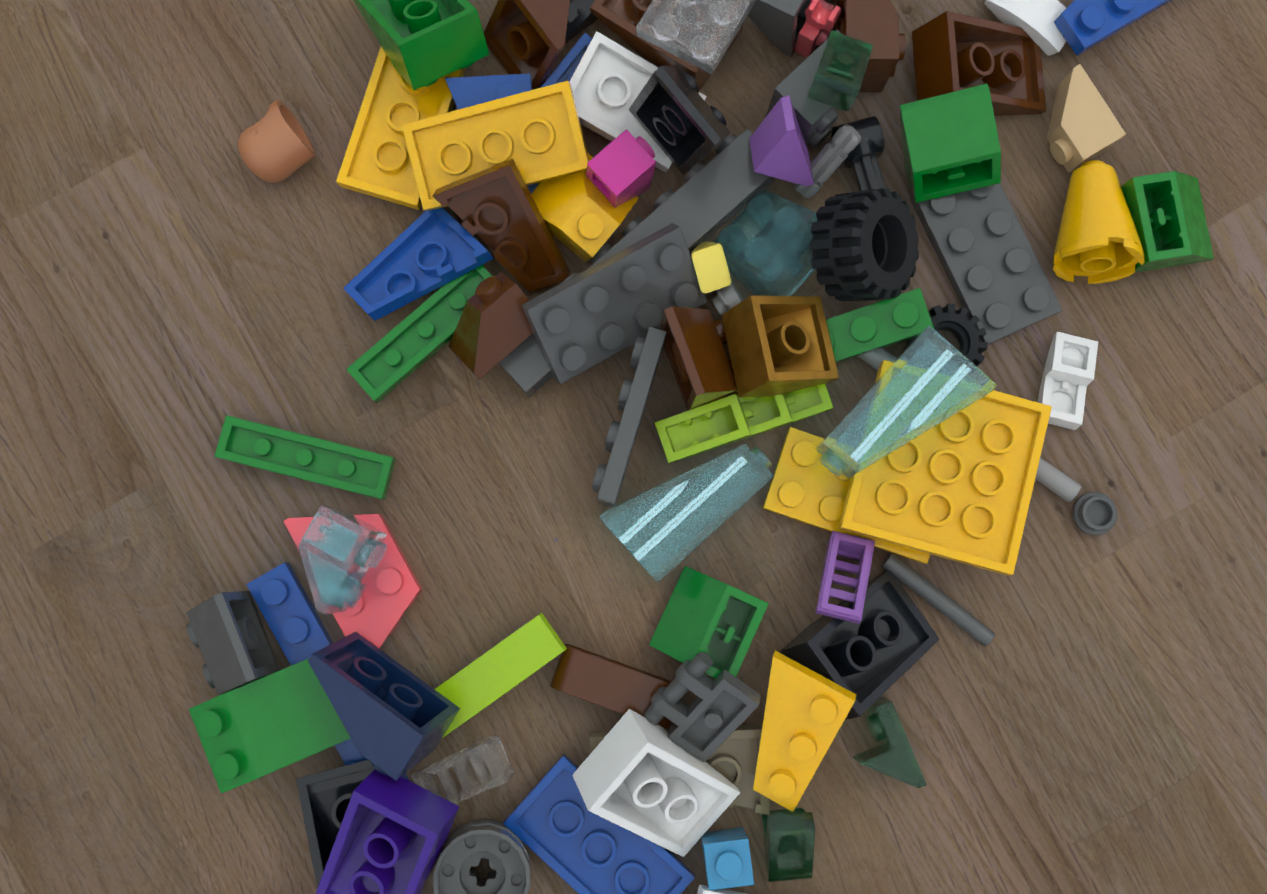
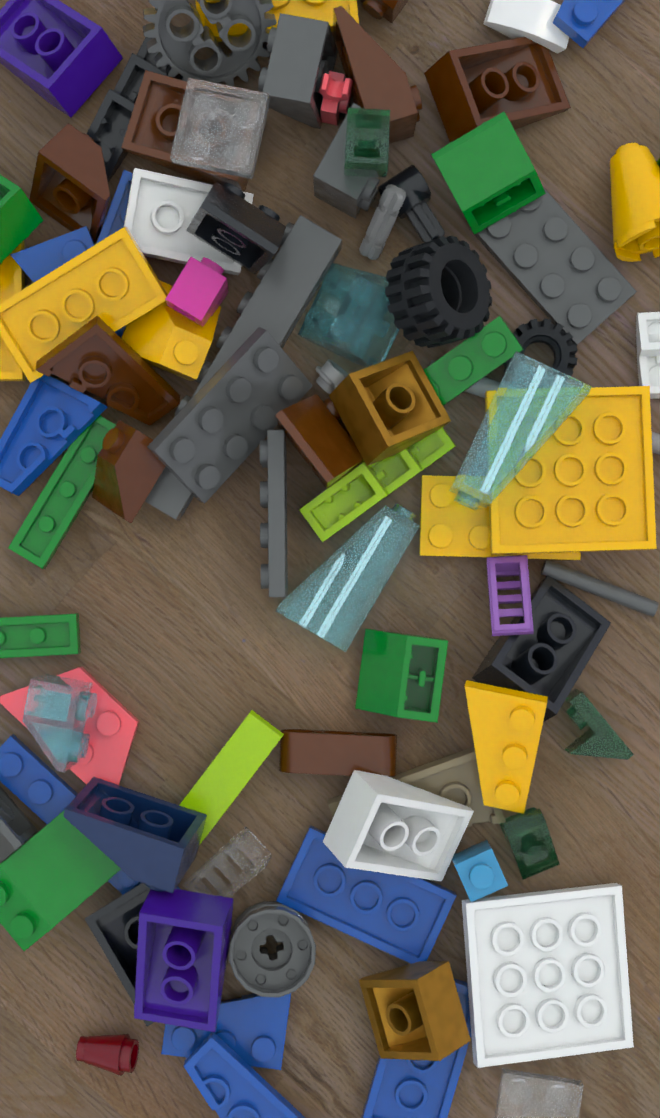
camera: 10 degrees left, 5 degrees up
dark grey plate [644,652,760,762] -> none
light yellow slope [691,241,732,293] -> none
medium lavender slope [749,95,814,186] -> none
tan slope [1046,64,1126,173] -> none

